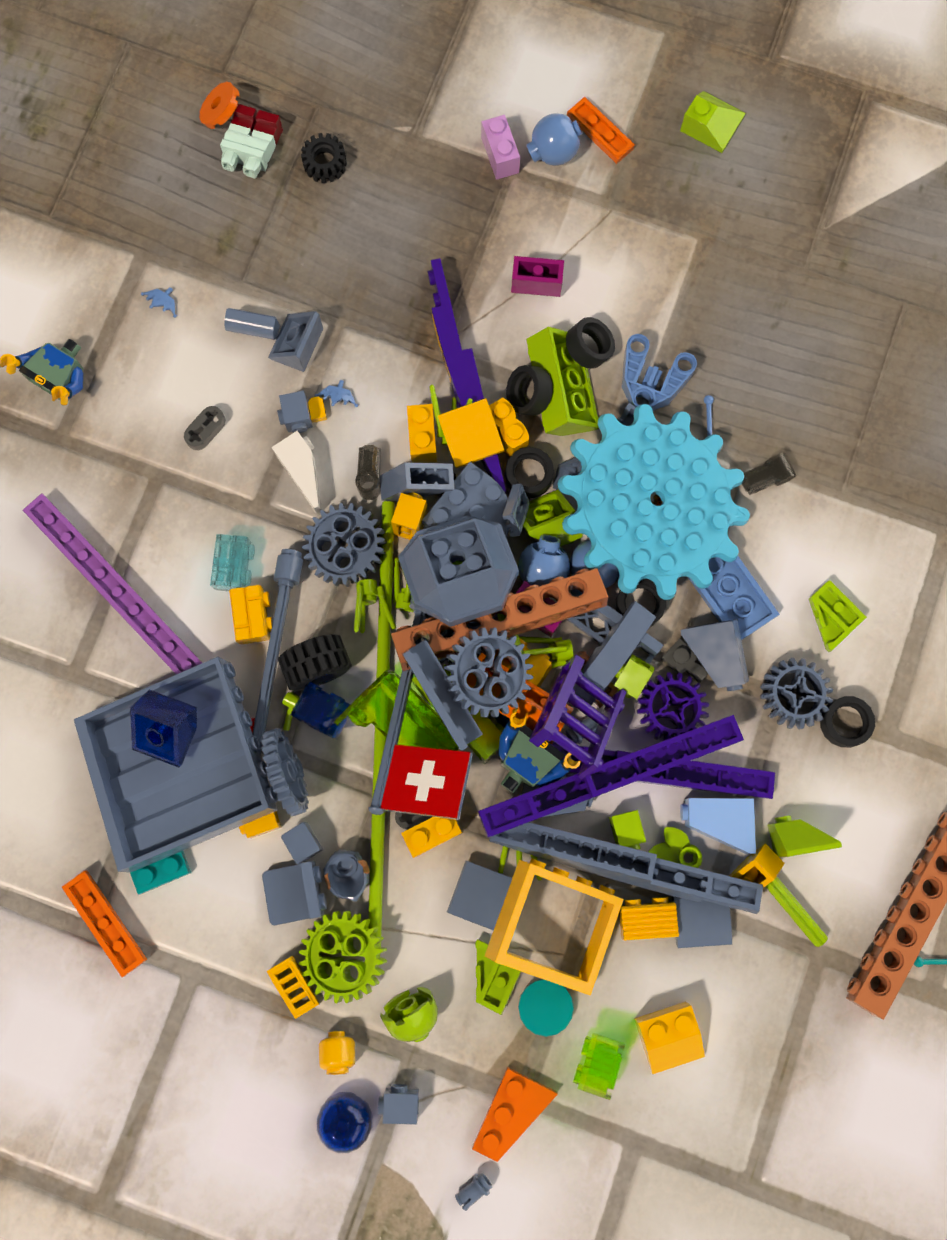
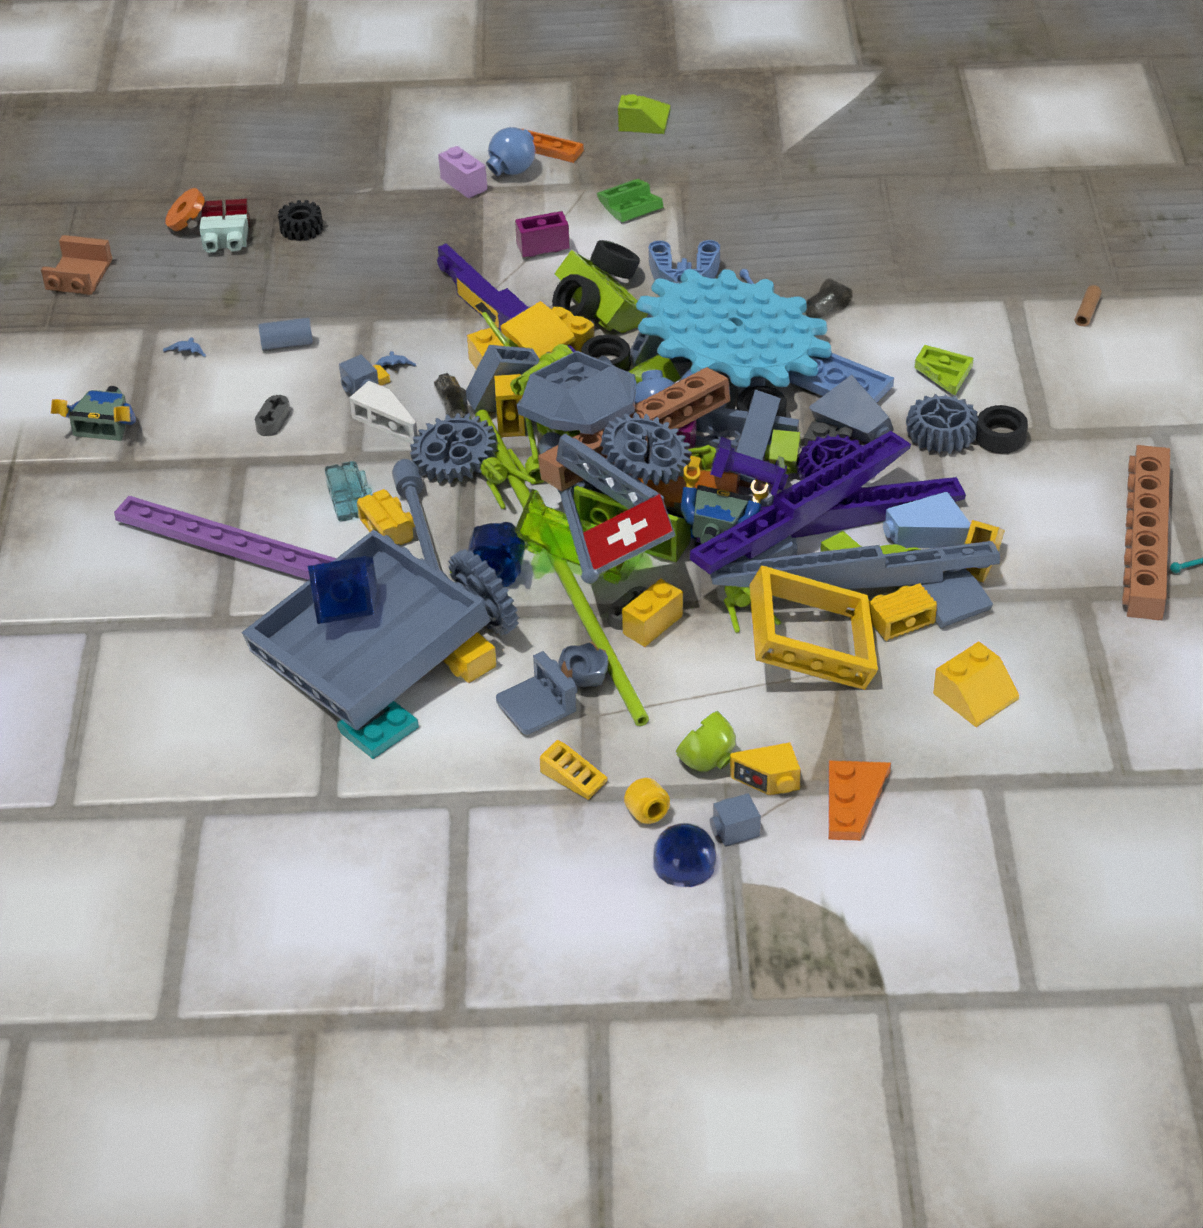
camera: 20 degrees left, 35 degrees down
orange plate [62,870,148,977] -> none
sand blue slope [268,311,323,372] -> none
black tyre [278,634,352,691] -> none
sand blue panel [281,822,323,864] -> none
lime gear [299,911,387,1004] -> none
sand blue slope [447,861,512,930] -> none
sand blue pin [455,1173,492,1211] -> none
lime wing [475,939,521,1015] -> none
teal tile [518,979,574,1037] -> none
clear neon green brick [573,1033,625,1100] -> none
lime axle [765,877,828,947] -> none
lime slope [768,815,842,857] -> none
none -> nougat panel [41,235,112,295]
none -> lime pin [510,344,573,396]
none -> bright green slope [597,179,664,222]
none -> yellow slope [730,742,801,795]

